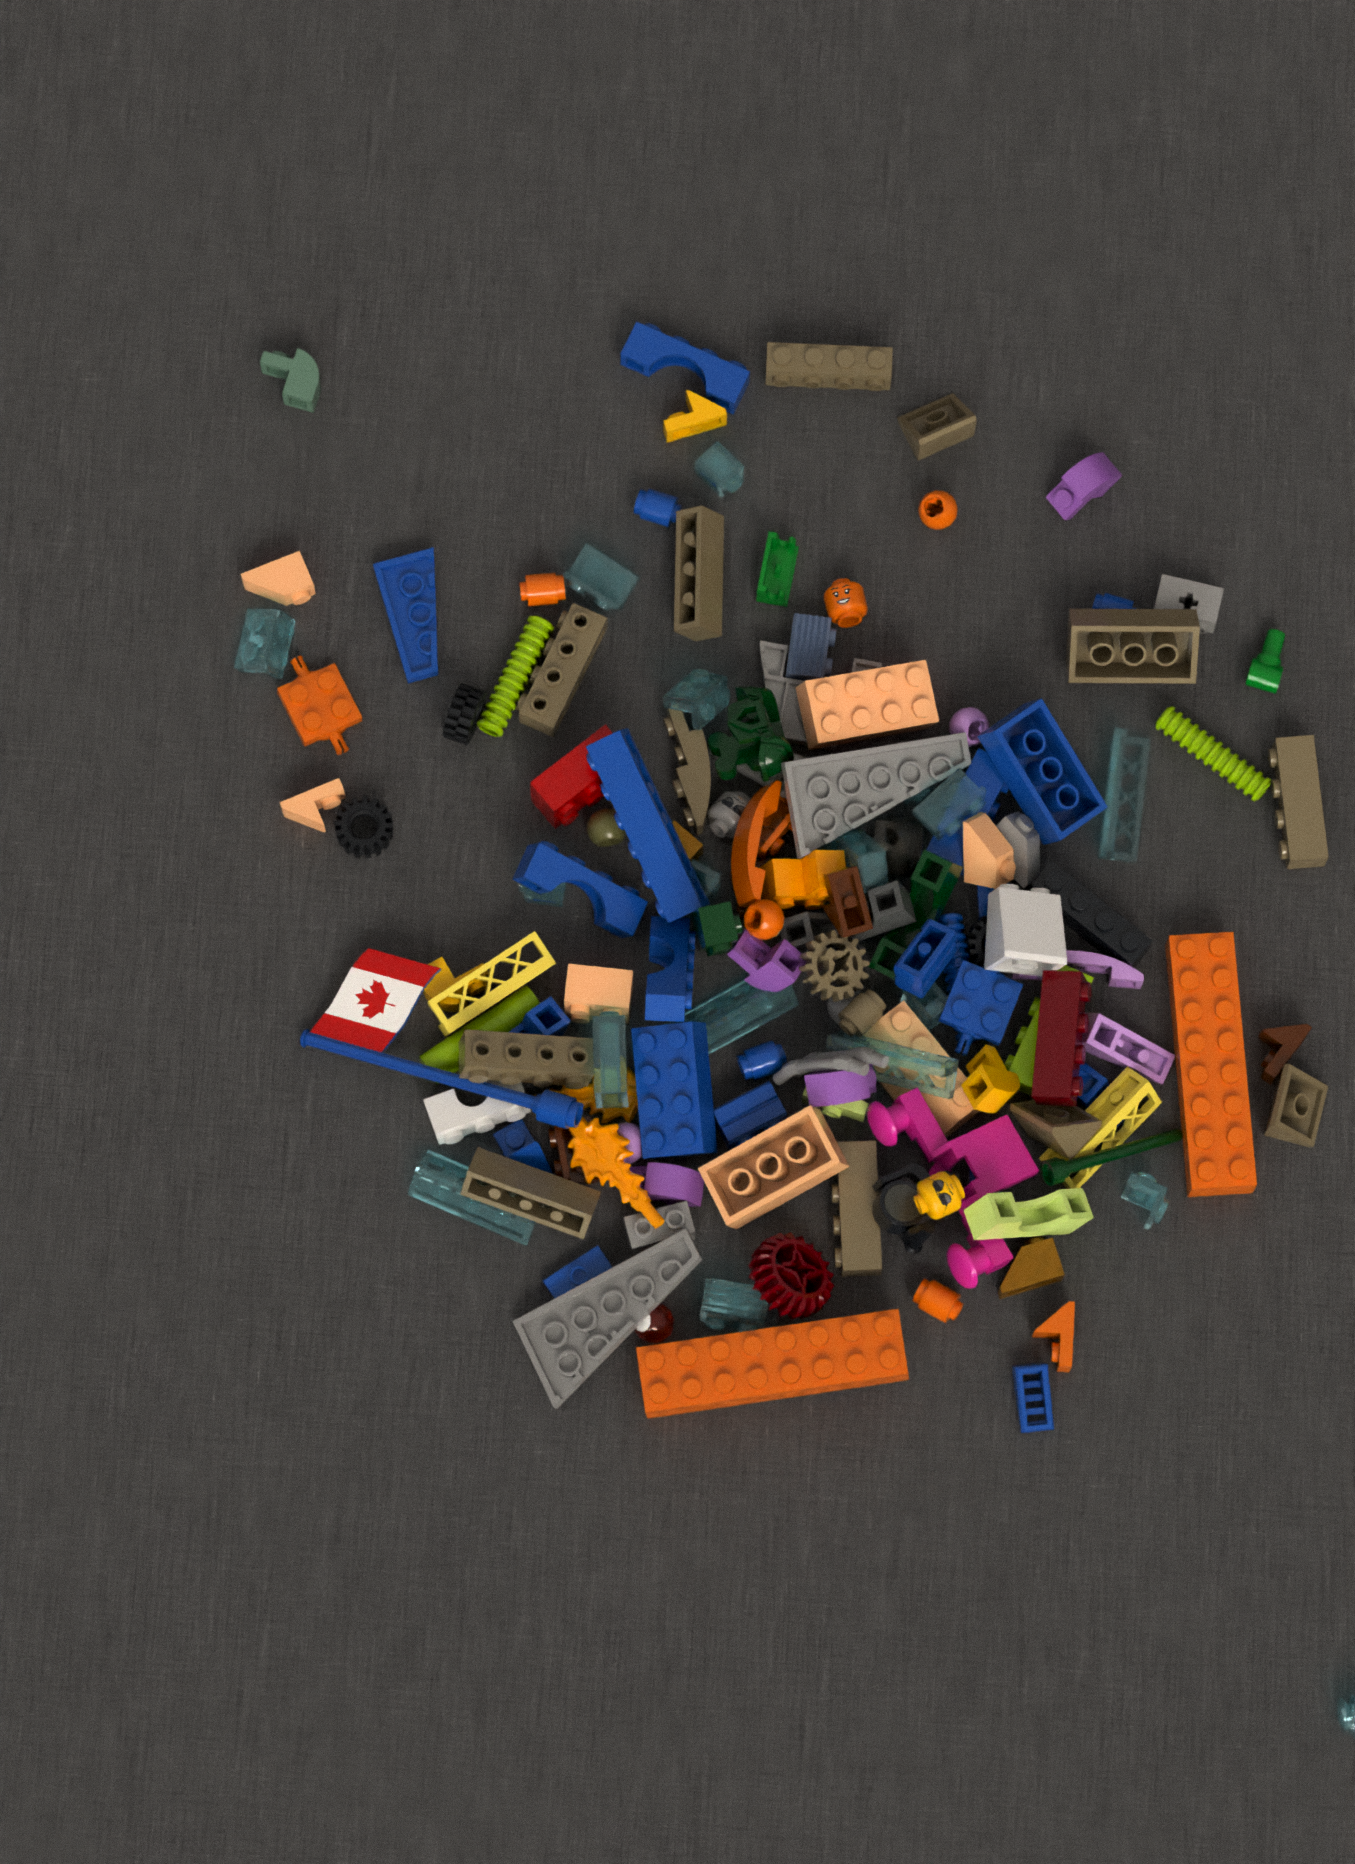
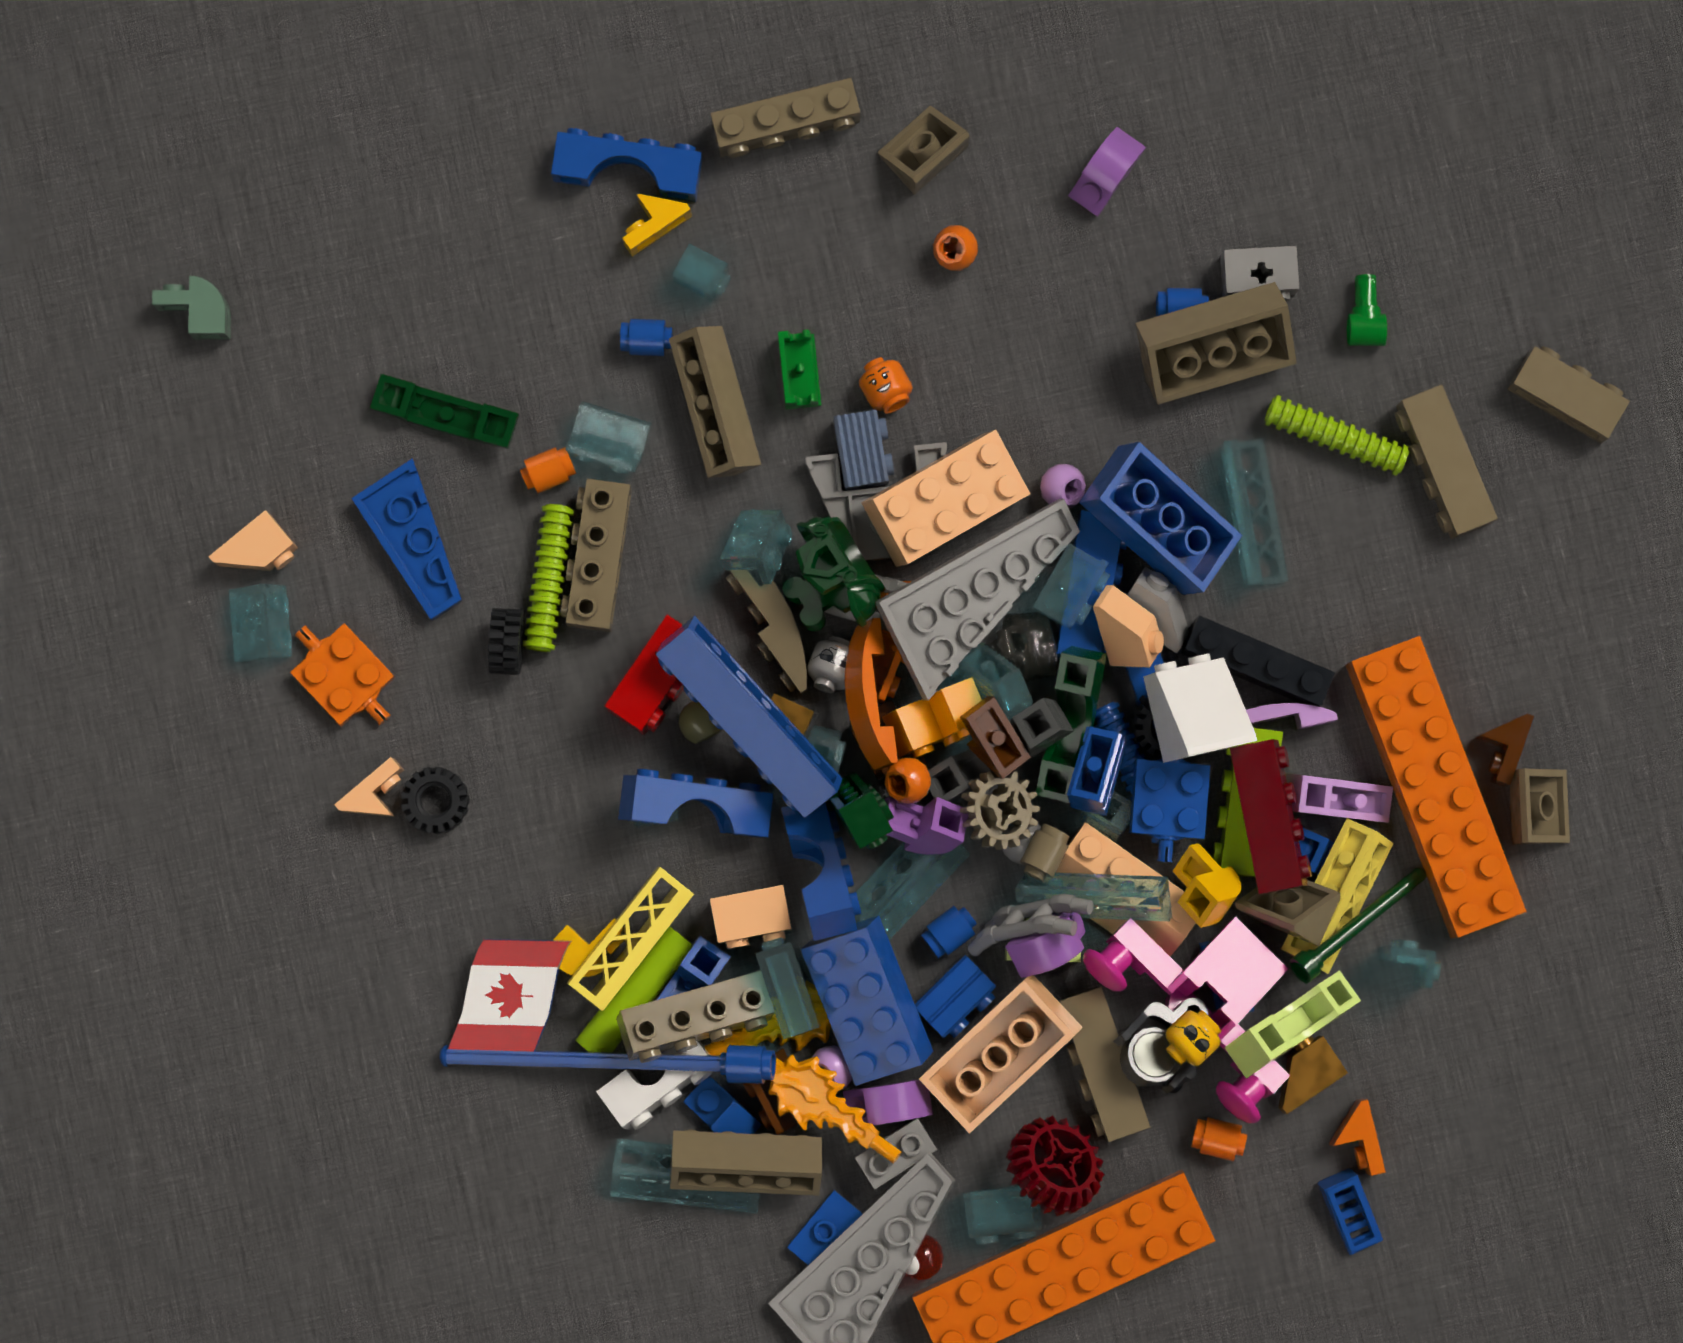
camera: 20 degrees left, 10 degrees up
none -> dark green slope [370,374,519,449]

